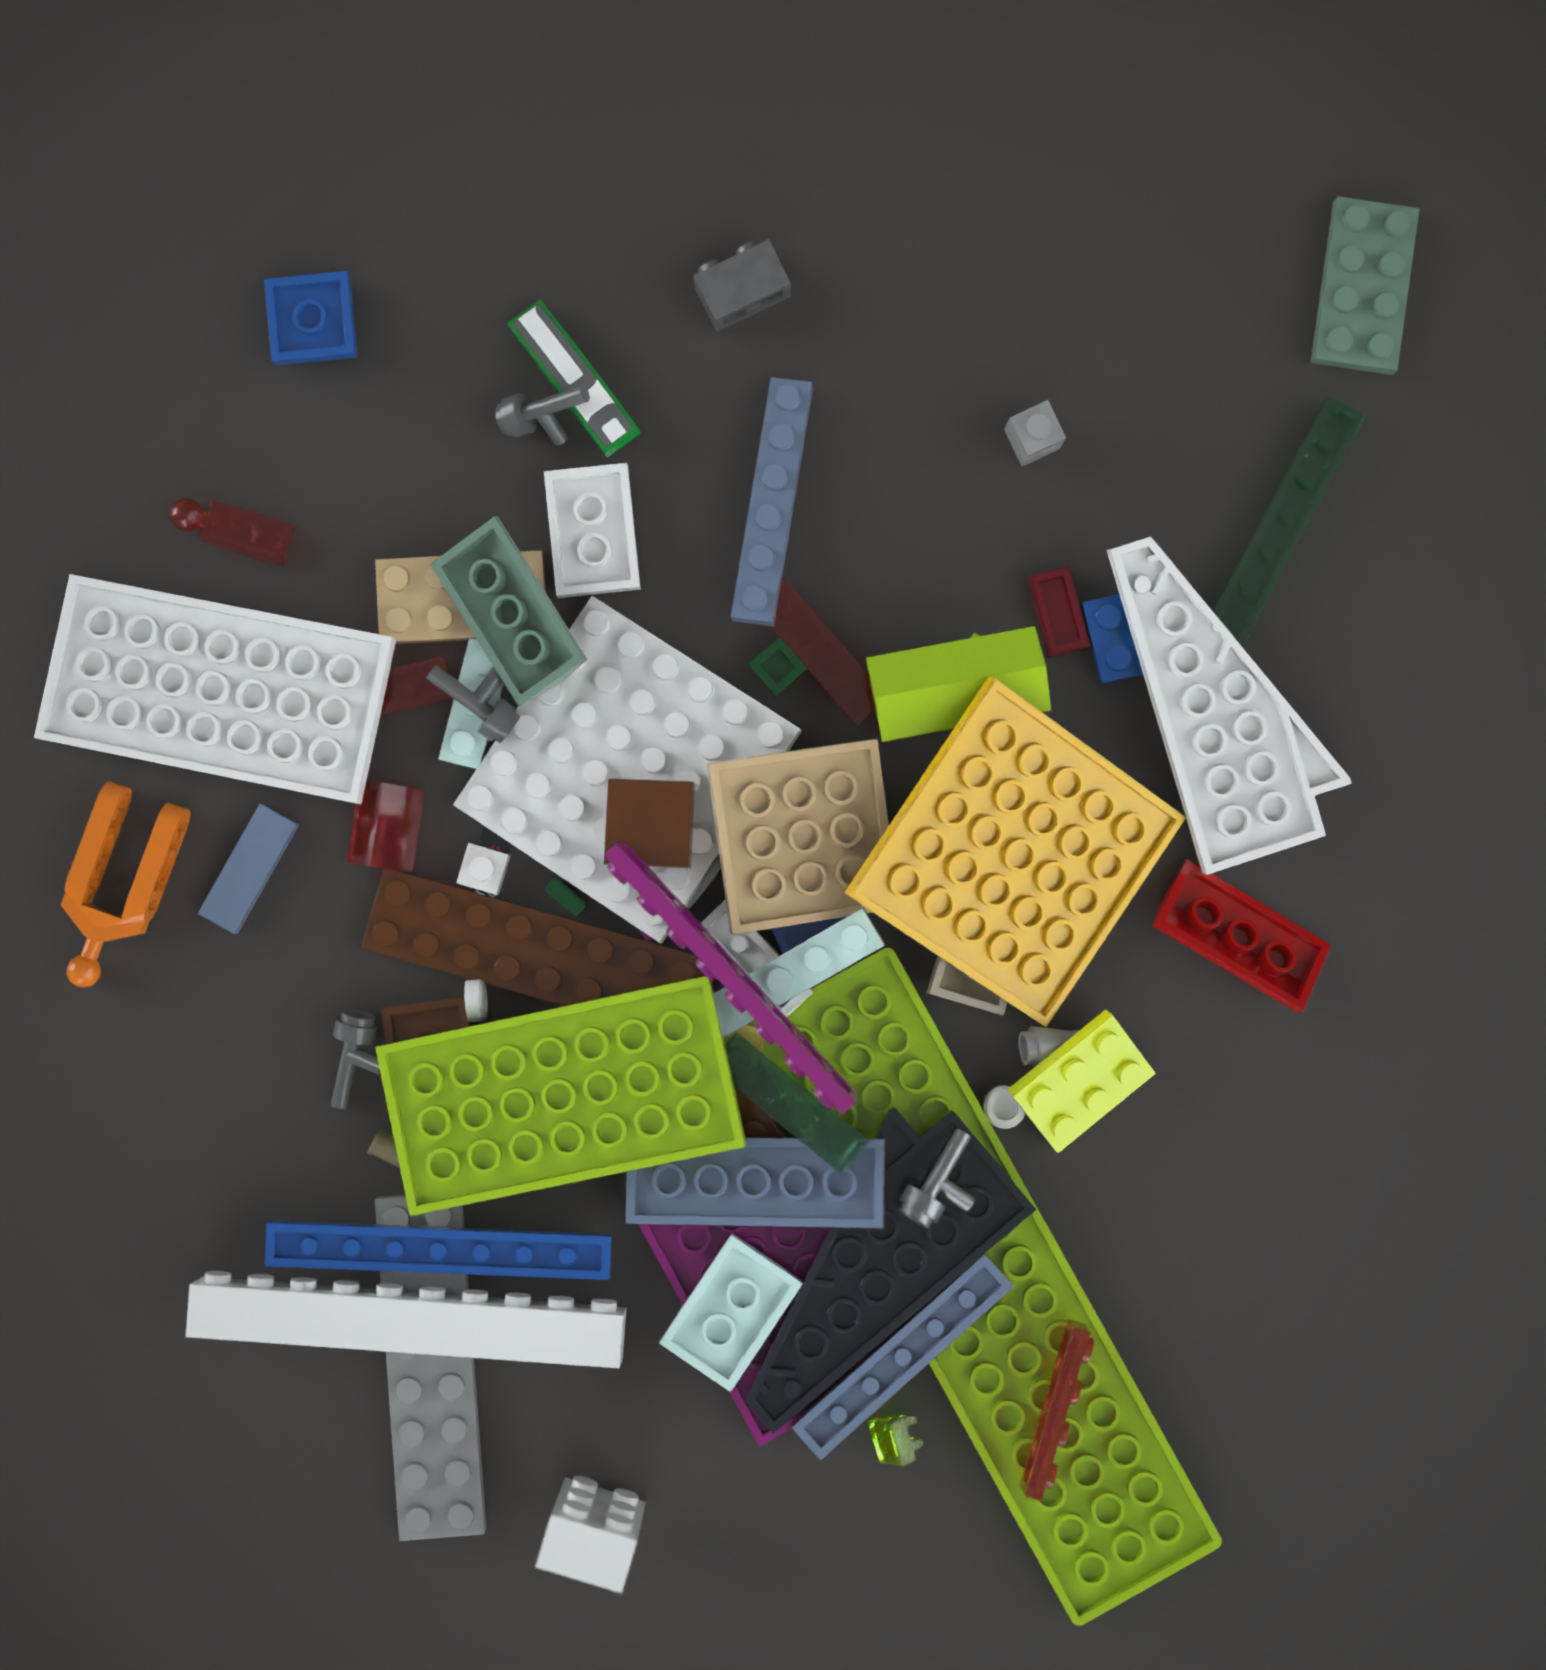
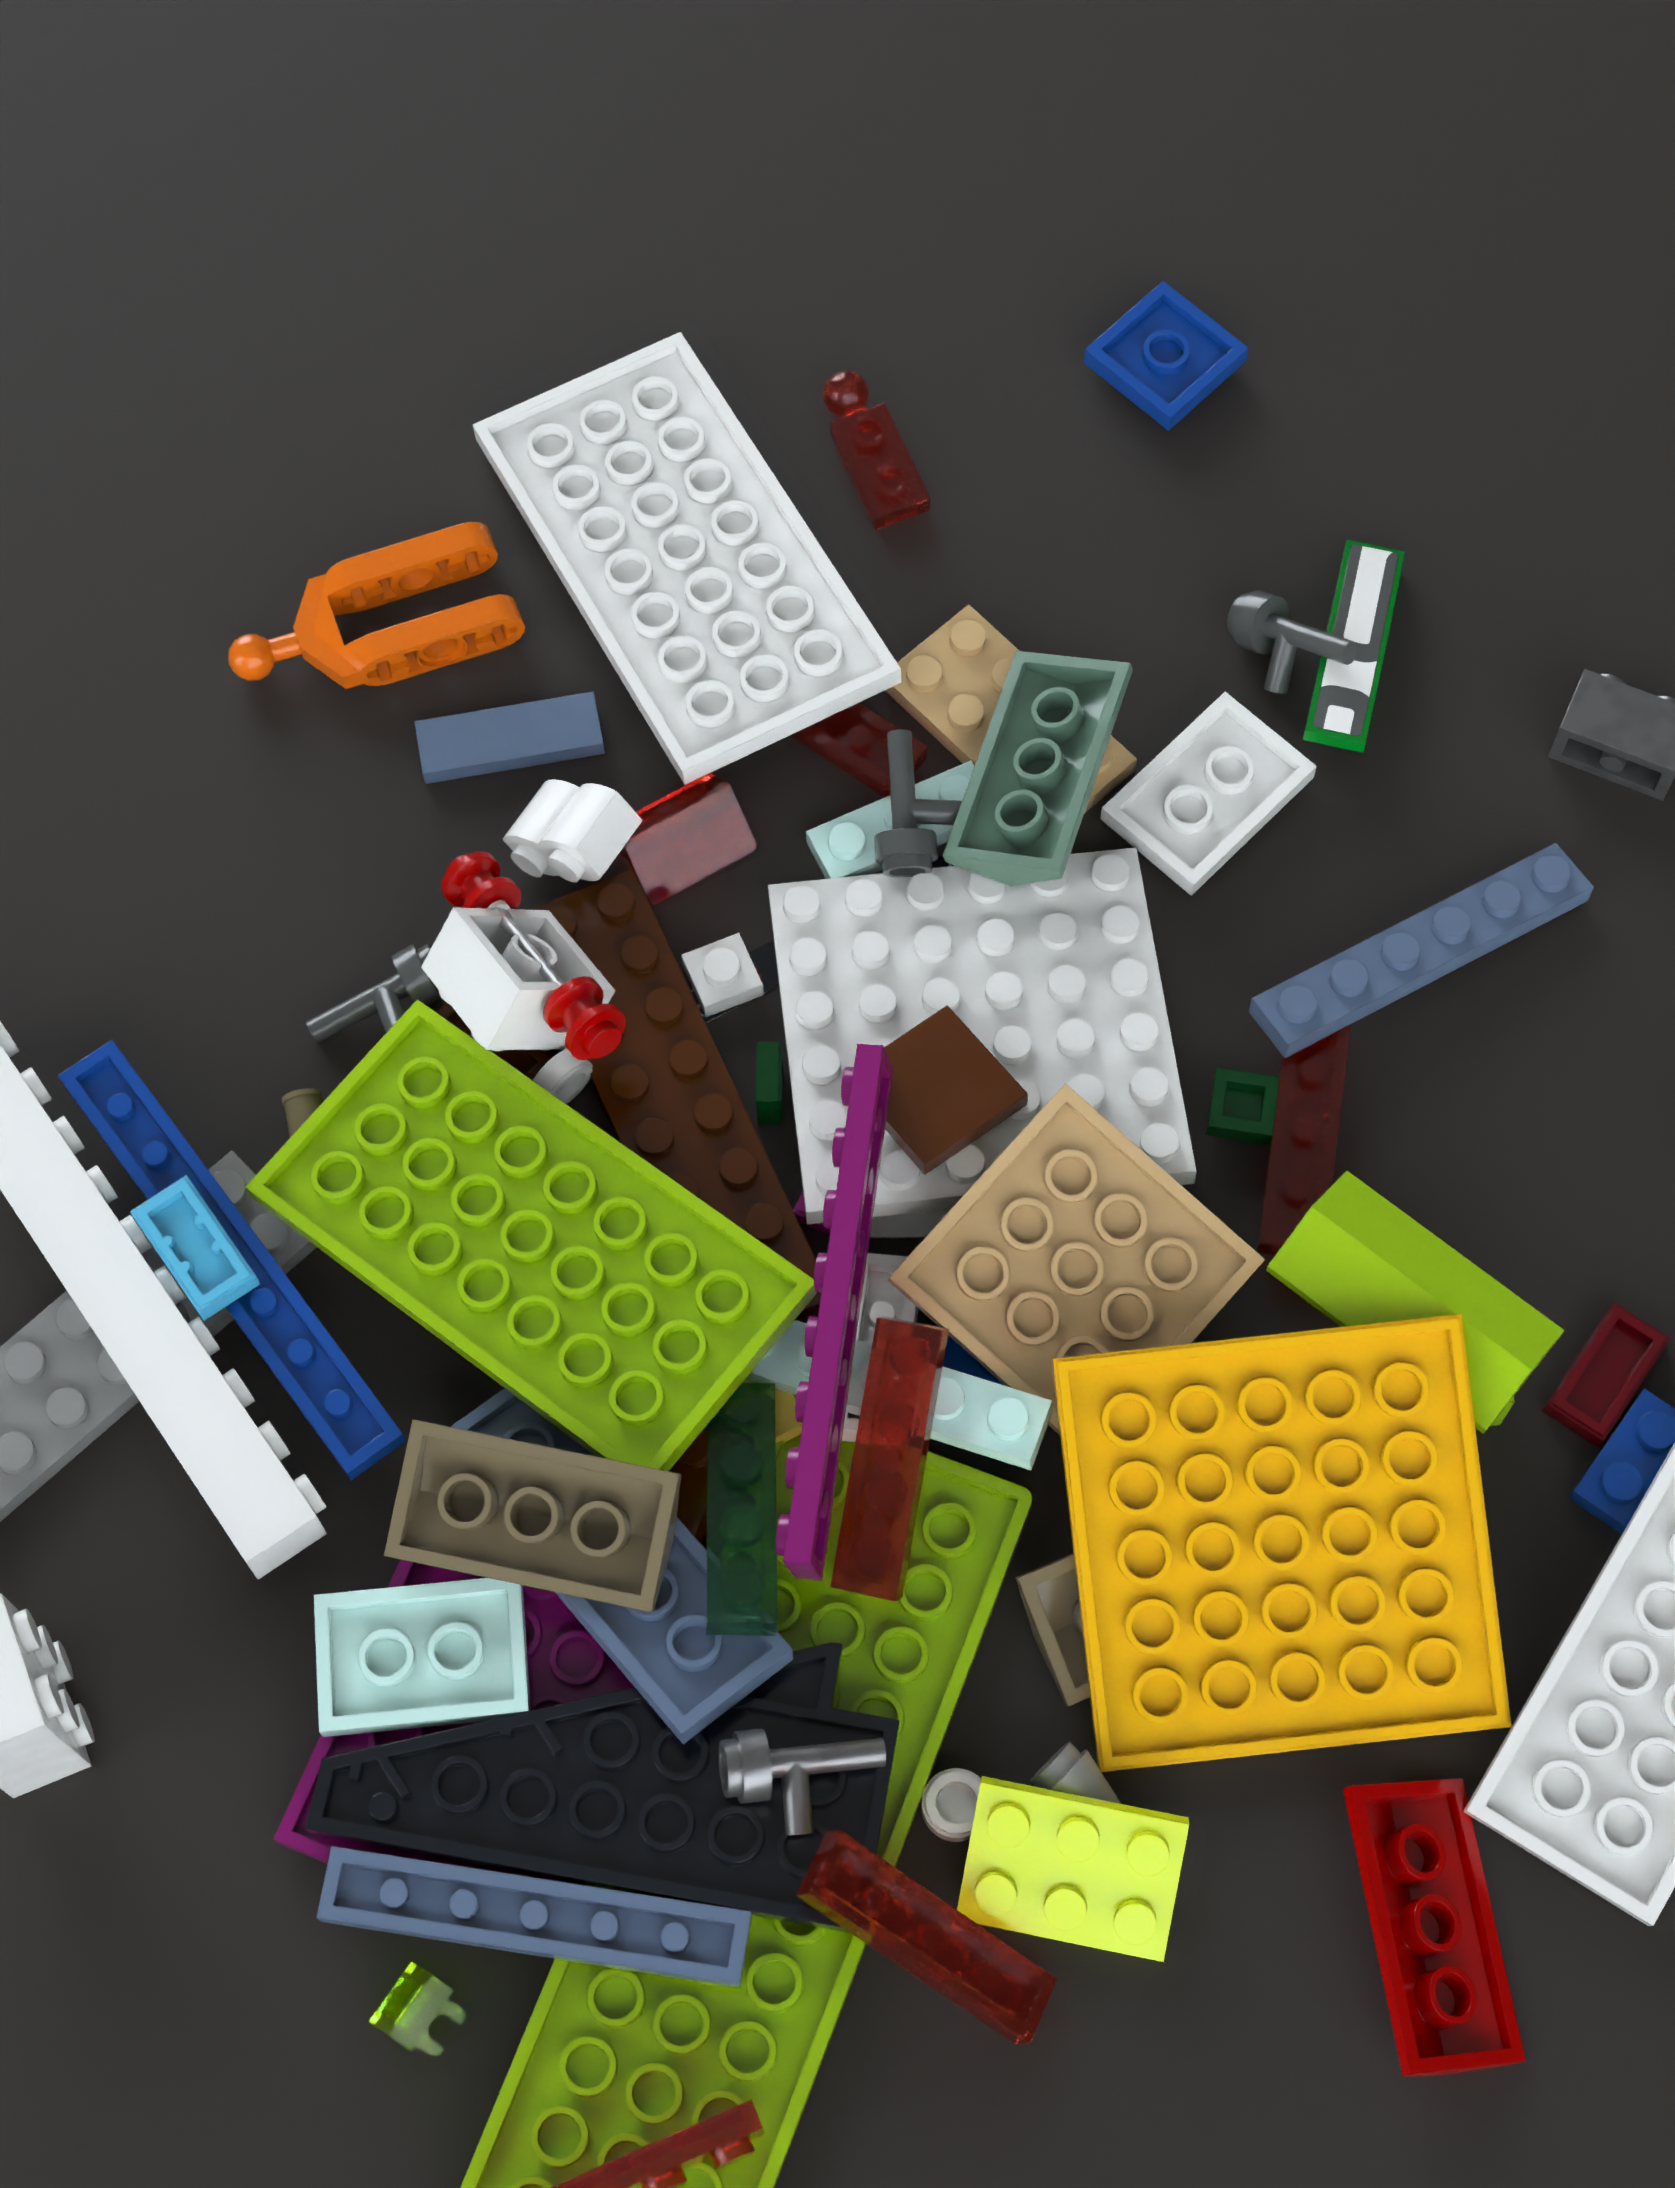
camera: 50 degrees right, 20 degrees down
none -> medium azure plate [130,1175,260,1321]
none -> dark tan slope [384,1419,681,1612]
none -> white brick [421,851,626,1060]
none -> white brick [502,779,643,883]
none -> clear red plate [796,1830,1057,2044]
none -> clear red plate [830,1316,949,1601]

